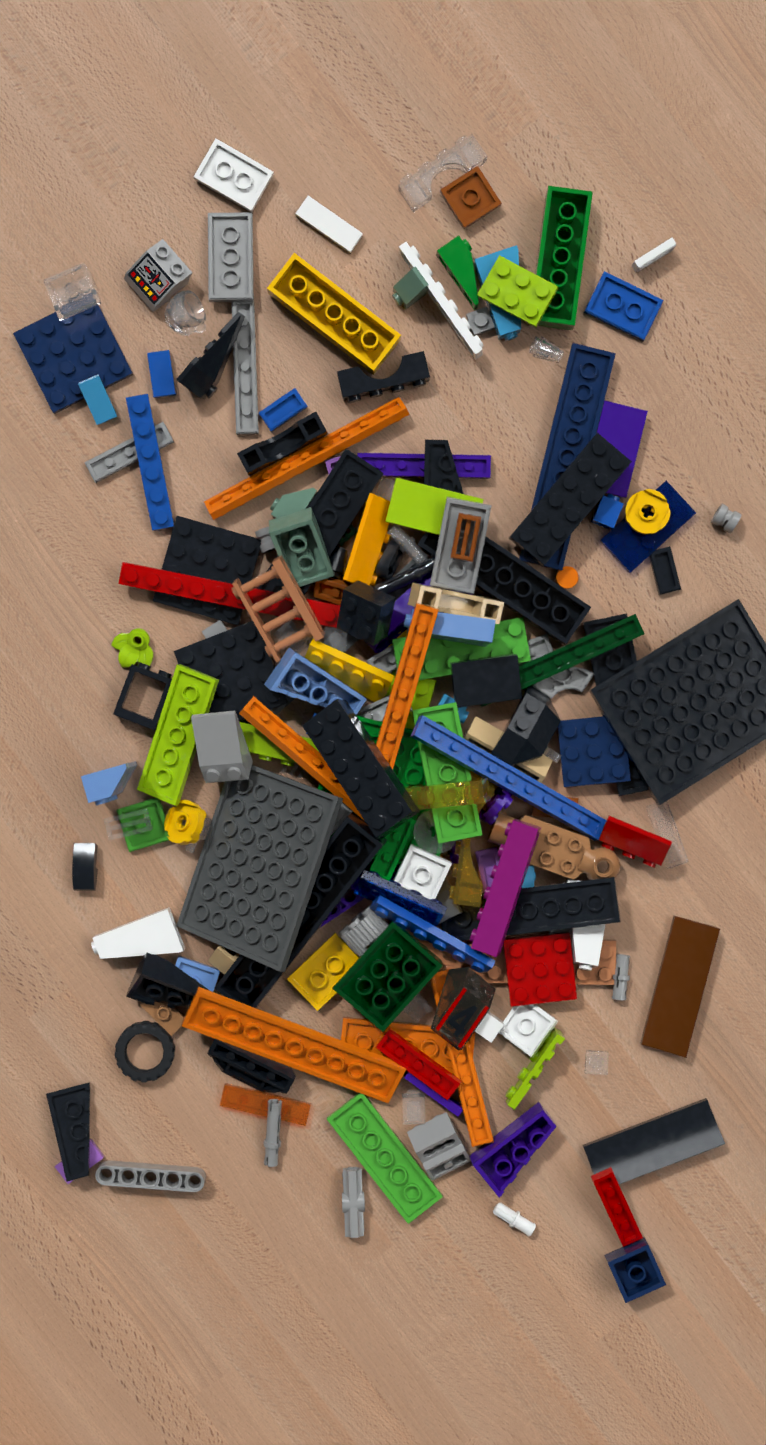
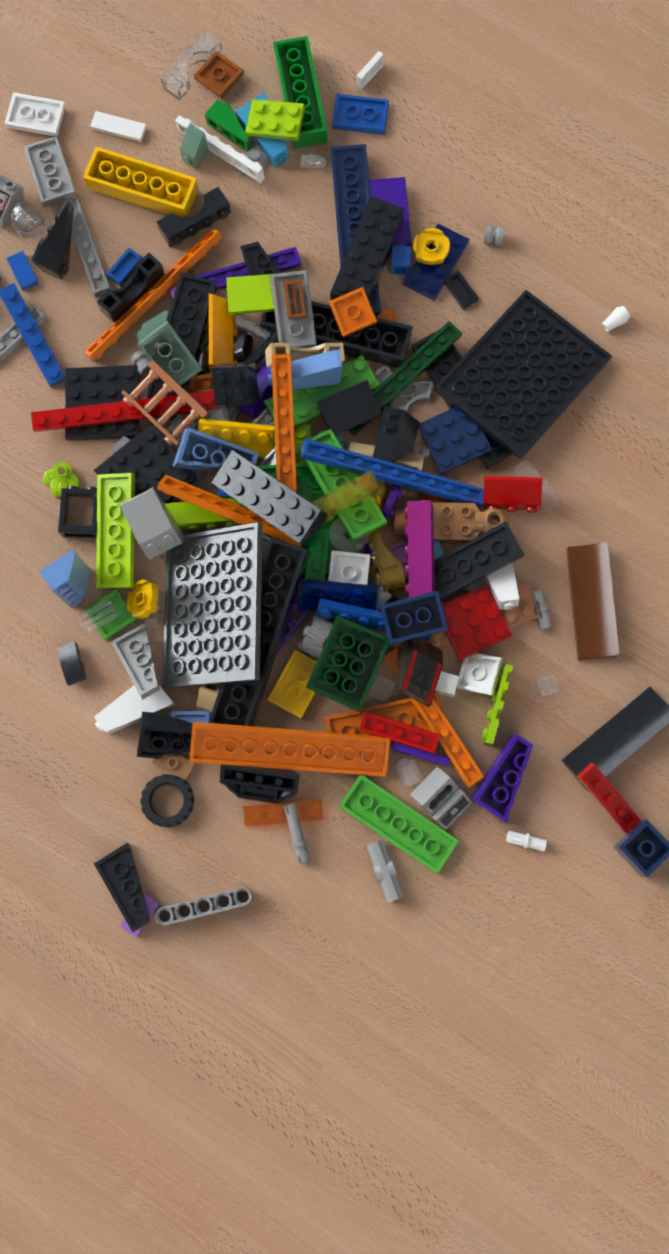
camera: 15 degrees left, 10 degrees down
none -> light grey wing [111,624,160,699]
none -> orange tile [329,287,377,337]
none -> dark blue brick [380,590,450,644]

